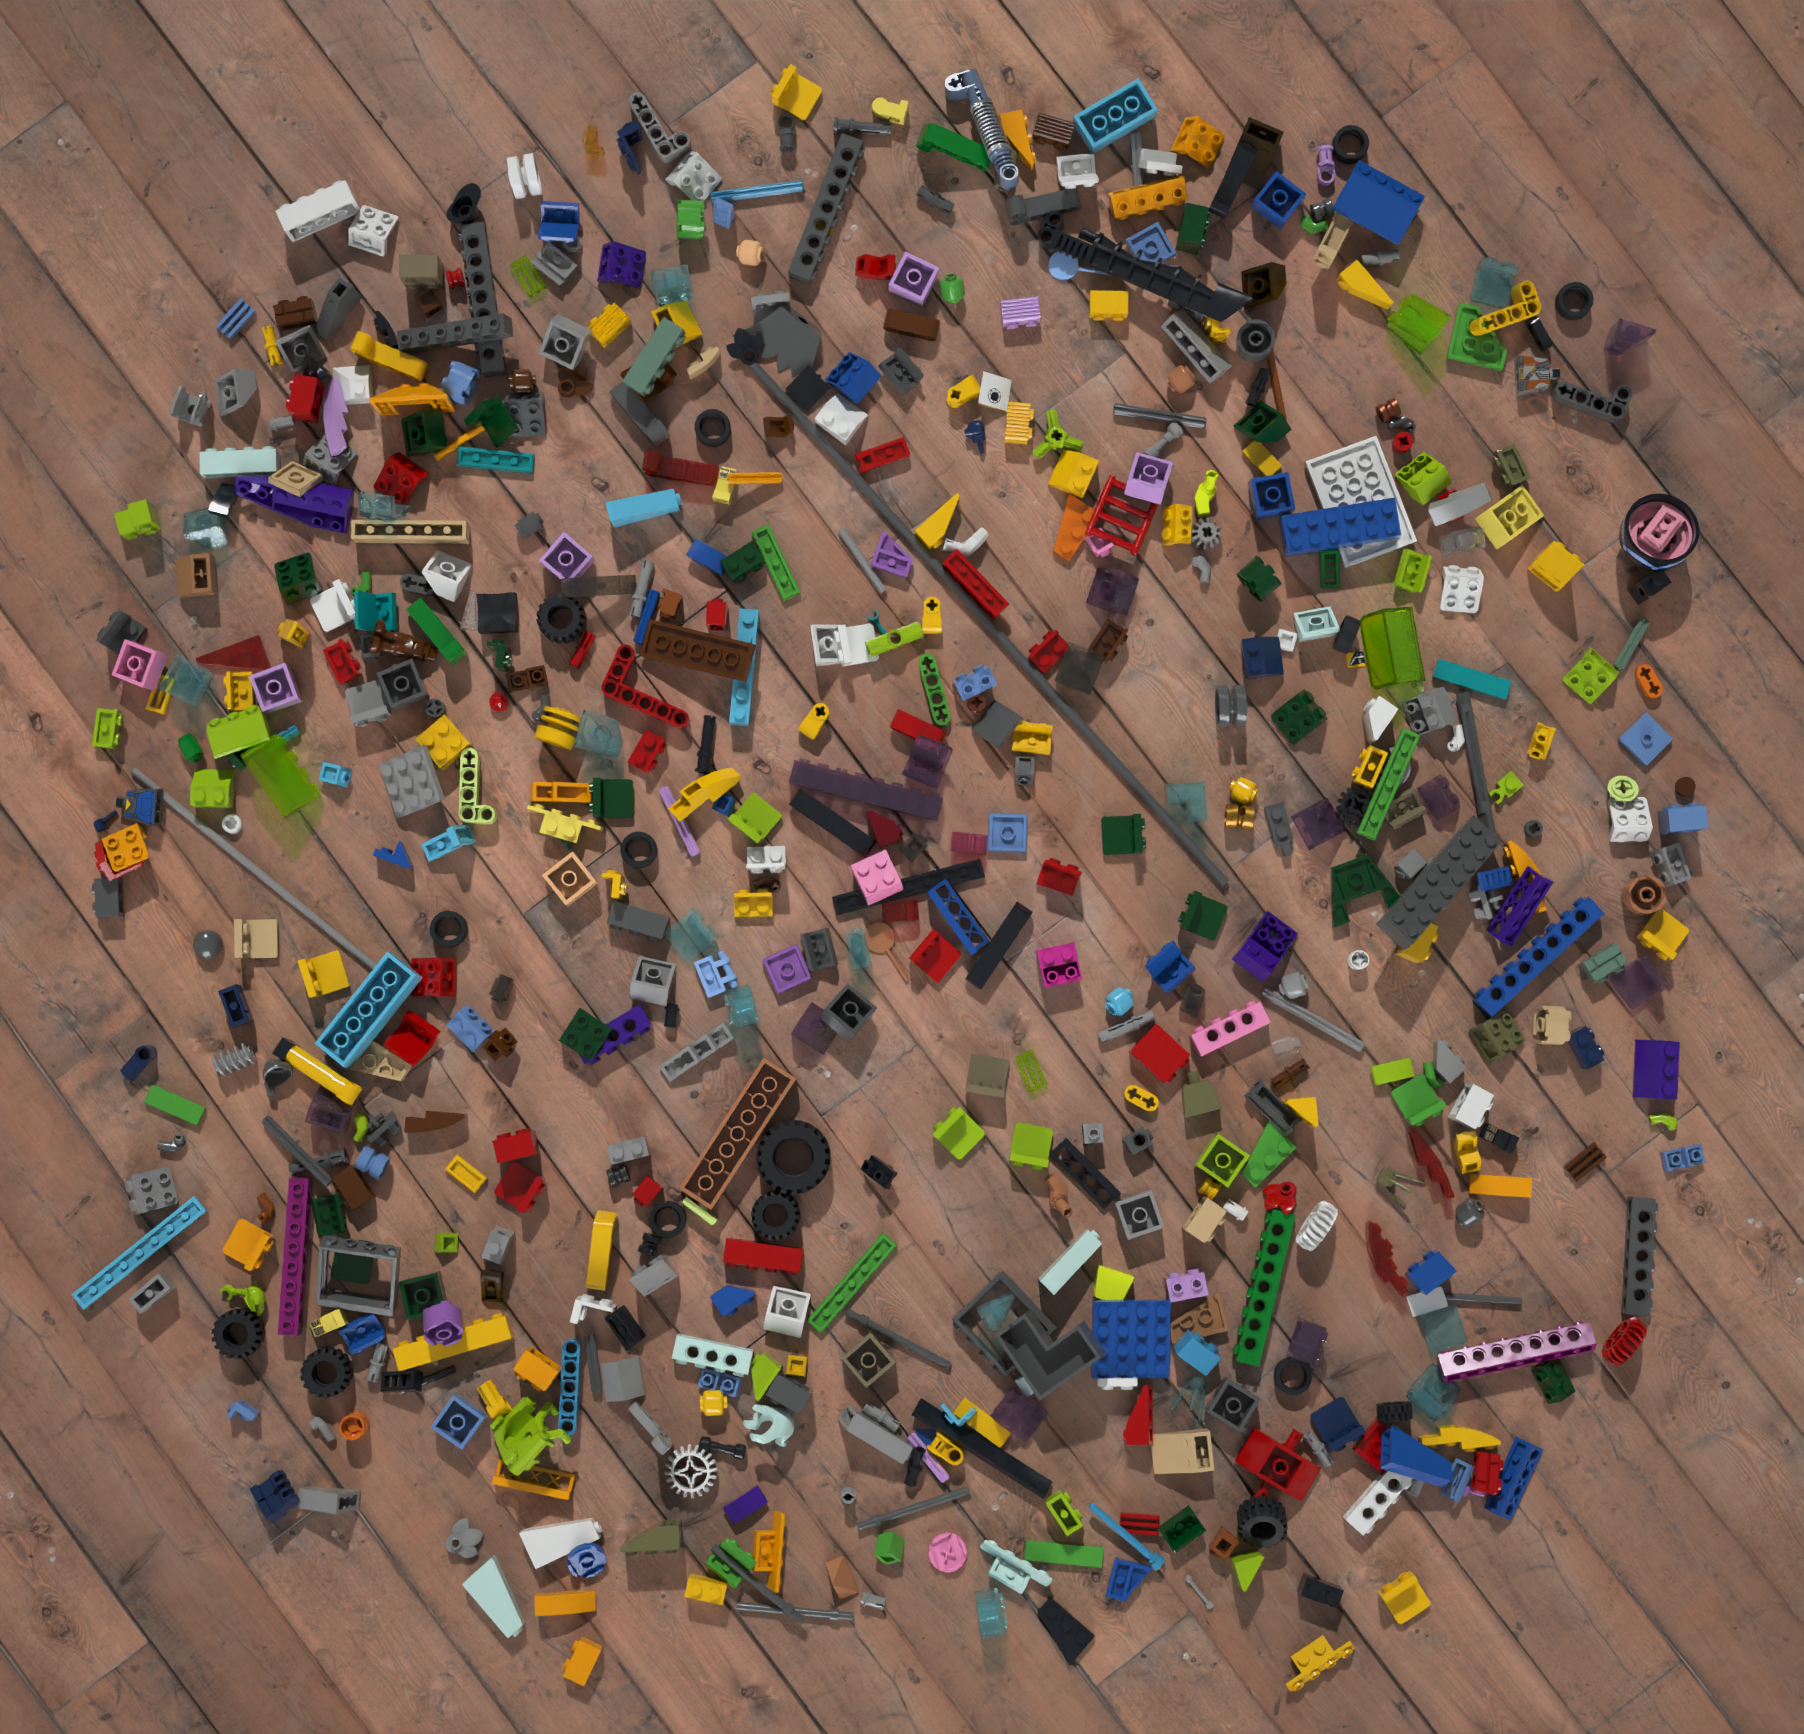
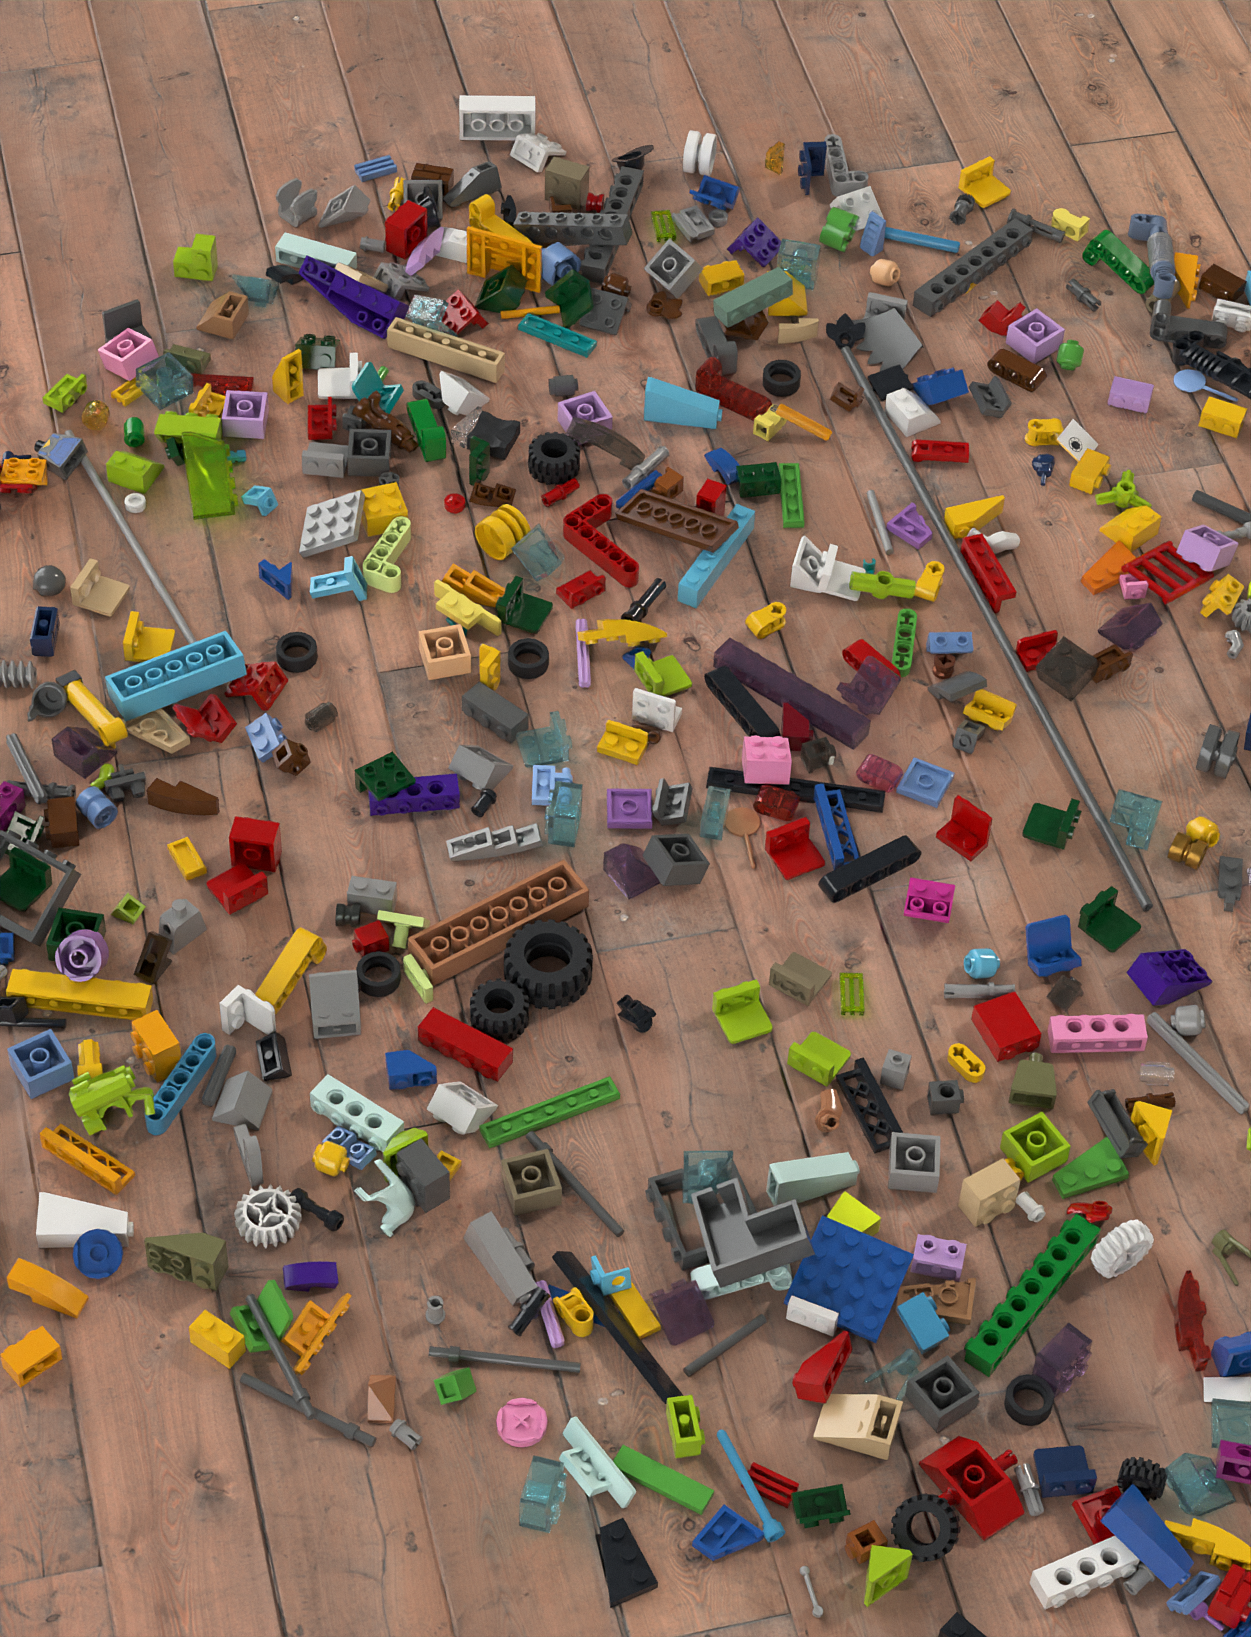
camera: 25 degrees right, 35 degrees down
none -> clear yellow head [81,400,110,431]
none -> olive bracket [163,344,211,375]
none -> yellowish green tile [377,910,430,949]
none -> dark grey bar [683,1314,767,1377]

